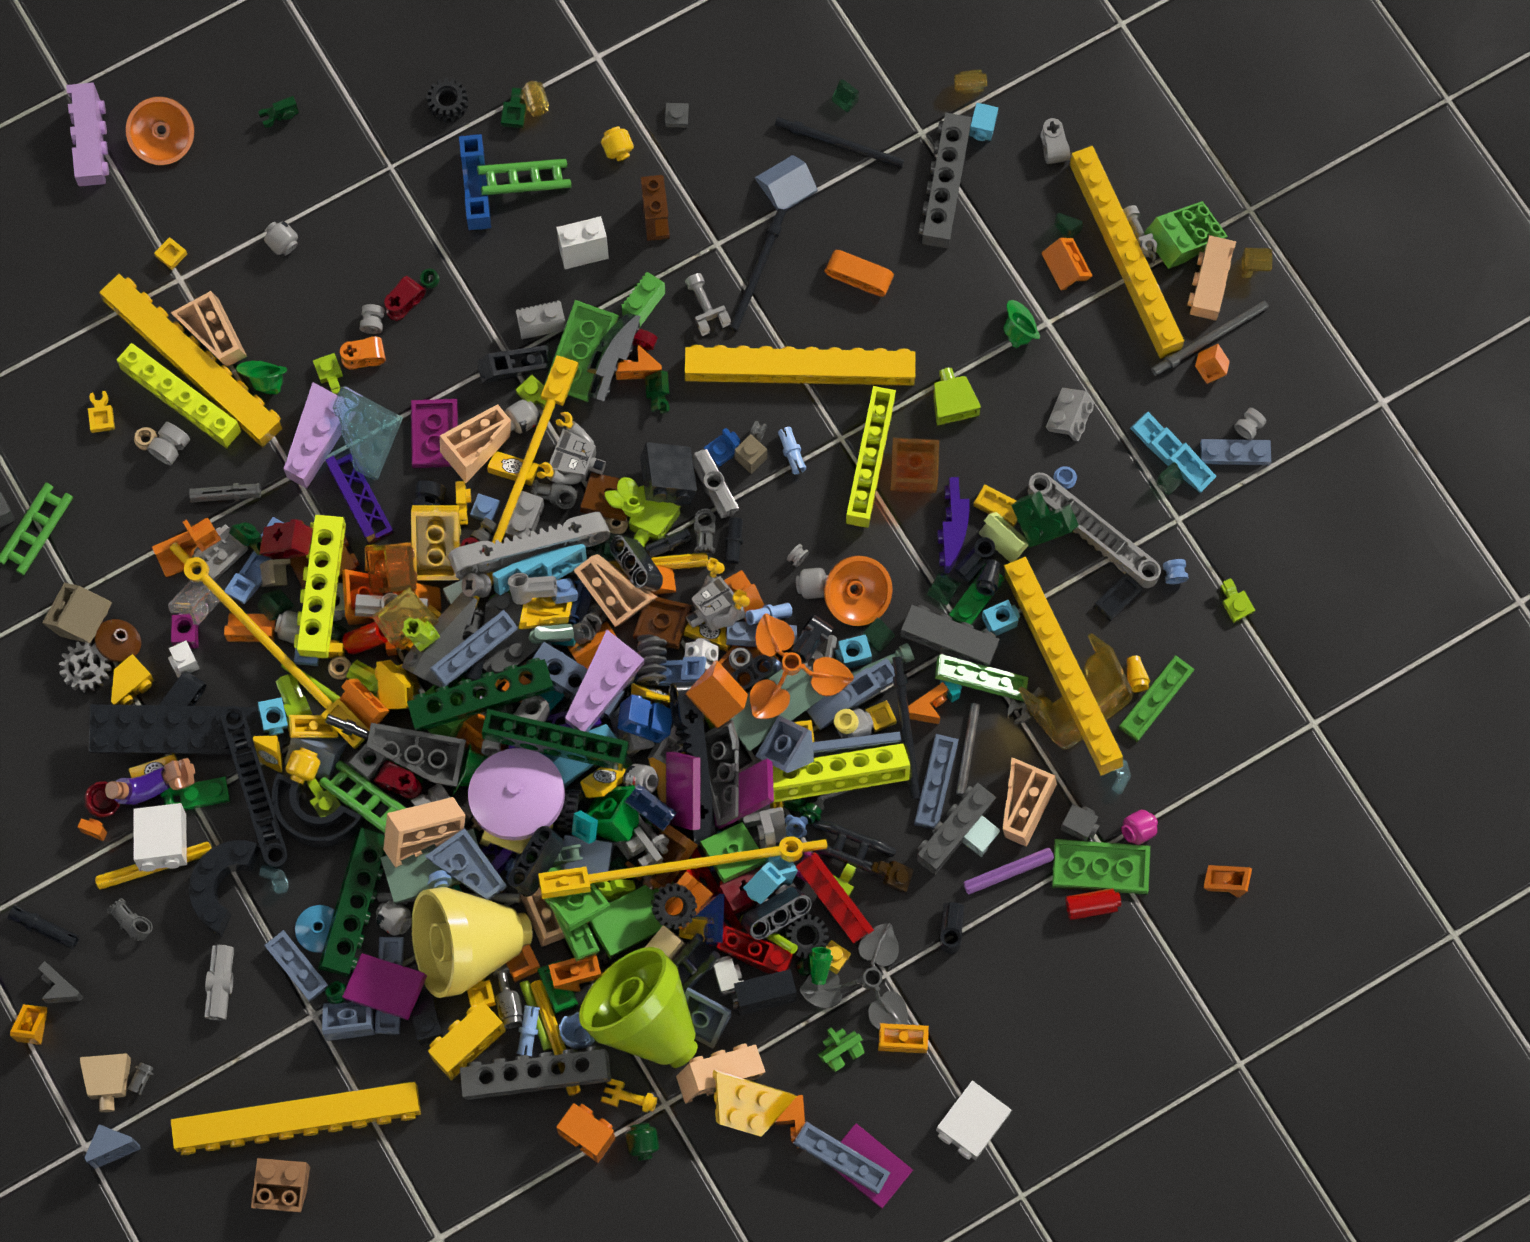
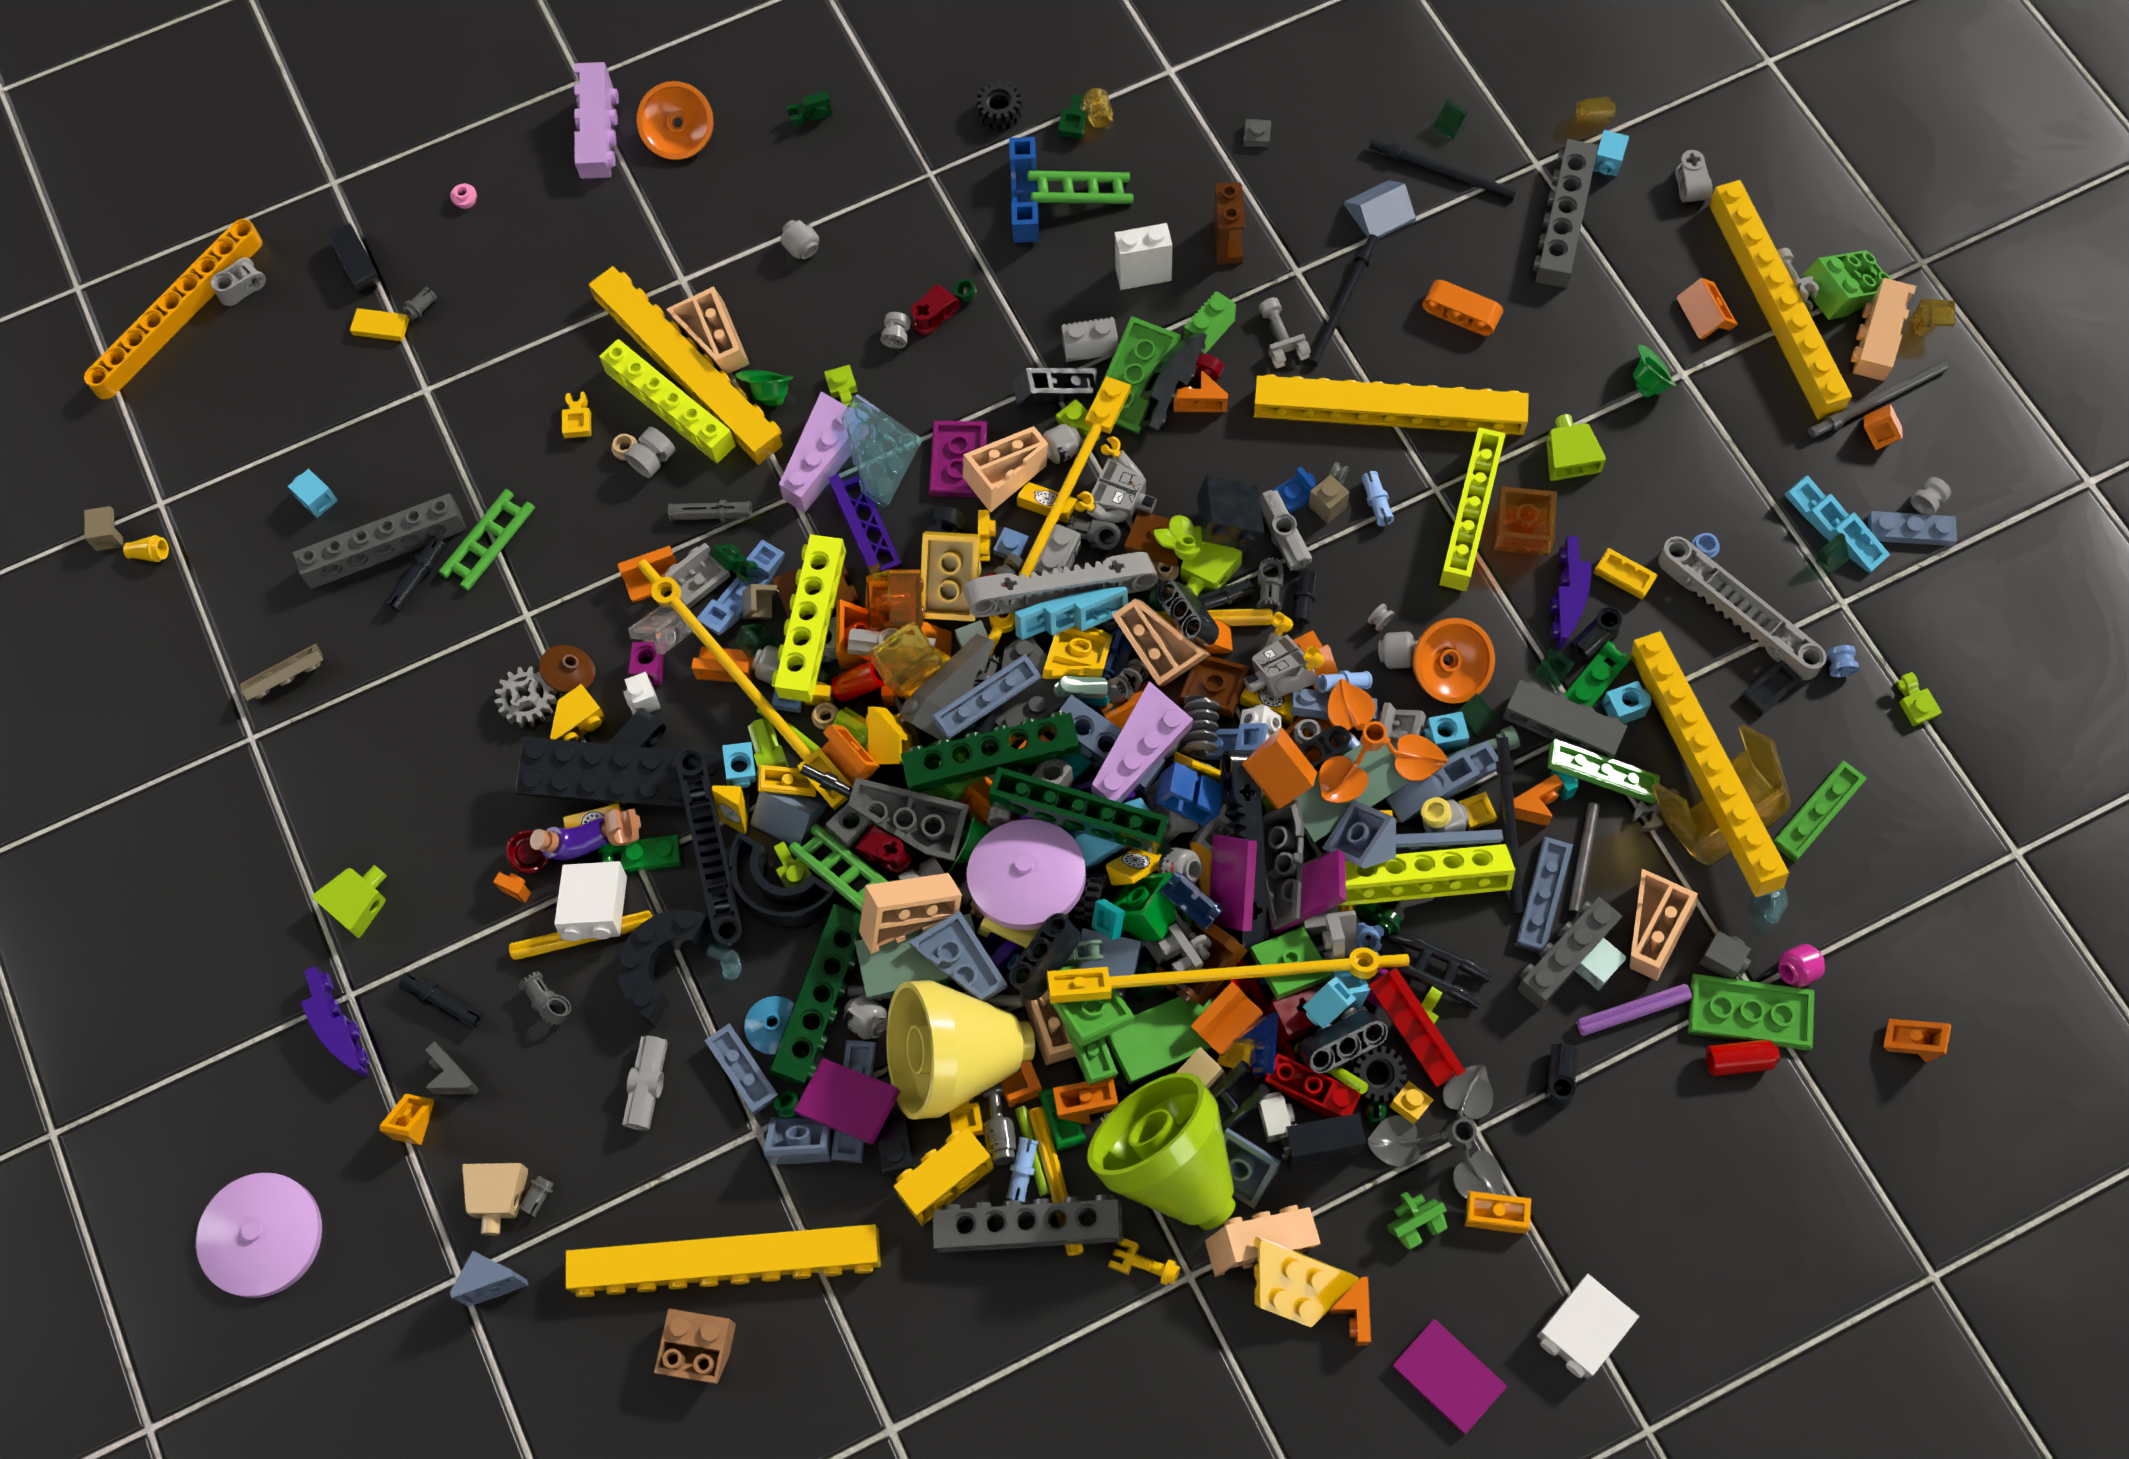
camera: 10 degrees right, 5 degrees down
dark tan slope [42,583,112,643] -> none
yellow plate [154,237,187,270] -> none
orange panel [183,518,222,552] -> none
dark red brick [259,519,313,560] -> none
yellow head [285,747,321,784] -> none
orange piece [340,337,386,370] -> none
lime piece [402,617,440,652] -> none
medium blue plate [428,870,452,889] -> none
flat silver wheel [462,573,491,597] -> none
light grey piece [508,573,557,605] -> none
medium blue plate [552,578,578,604] -> none
orange piece [556,1103,615,1163] -> none
light blue hair [559,1012,595,1049] -> none
lime plate [594,879,636,901] -> none
yellow head [601,126,634,162] -> none
dark green head [625,1123,659,1160] -> none
dark green plate [645,370,670,414] -> none
black tyre [651,883,697,929] -> none
black piece [790,614,833,663] -> none
sand blue tile [793,1122,891,1194] -> none
green cone [809,947,833,985] -> none
dark brown plate [871,861,914,892] -> none
black cone [975,559,1000,596] -> none
yellowish green panel [979,512,1028,563] -> none
dark green brick [1011,491,1079,547] -> none
light grey bracket [1046,388,1094,441] -> none
clear green slope [1054,213,1083,238] -> none
yellow cone [1127,656,1150,693] -> none

